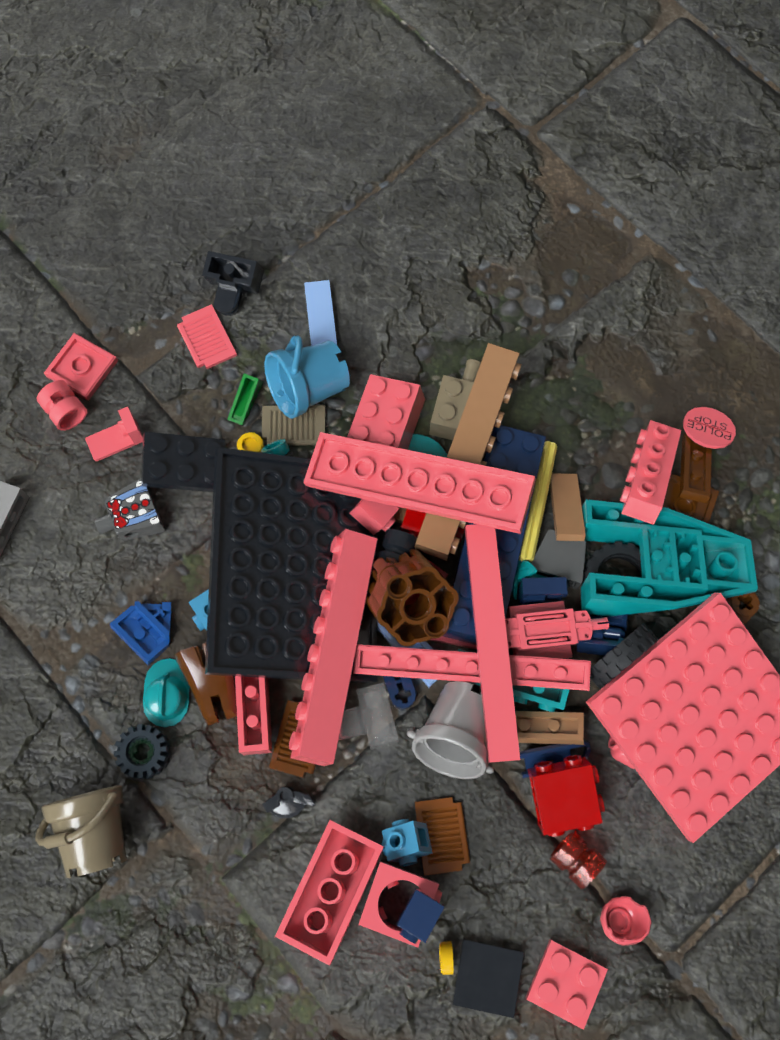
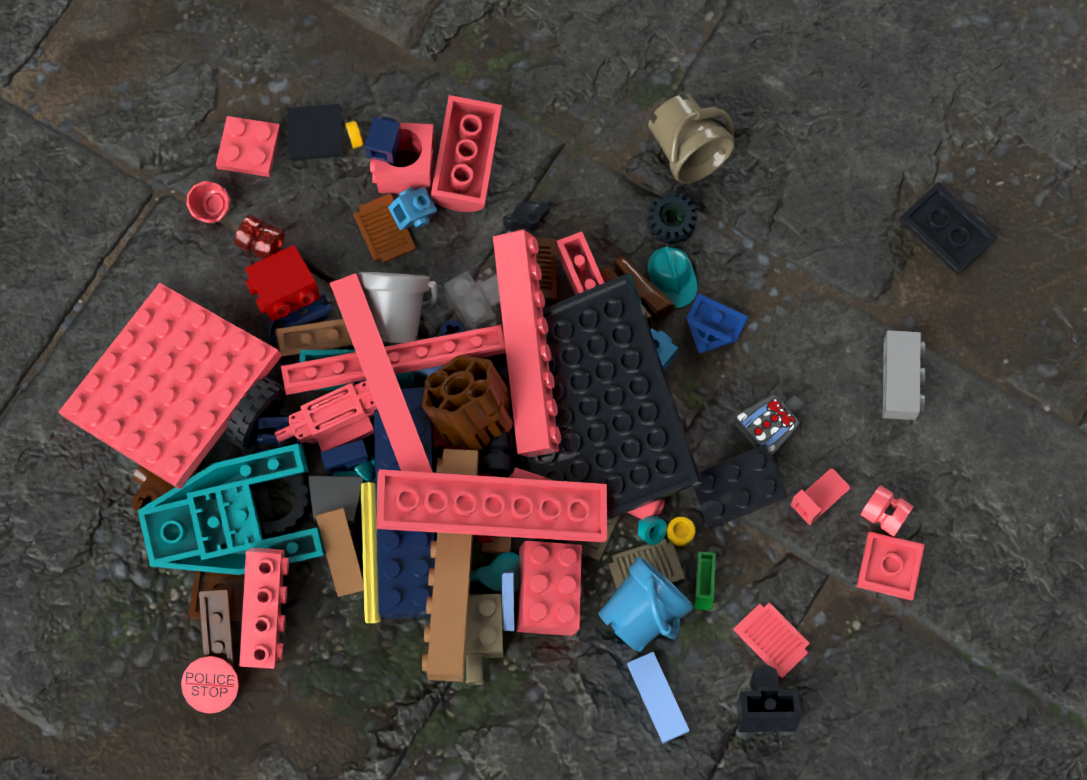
camera: 165 degrees right, 0 degrees up
none -> light blue tile [502,570,515,631]

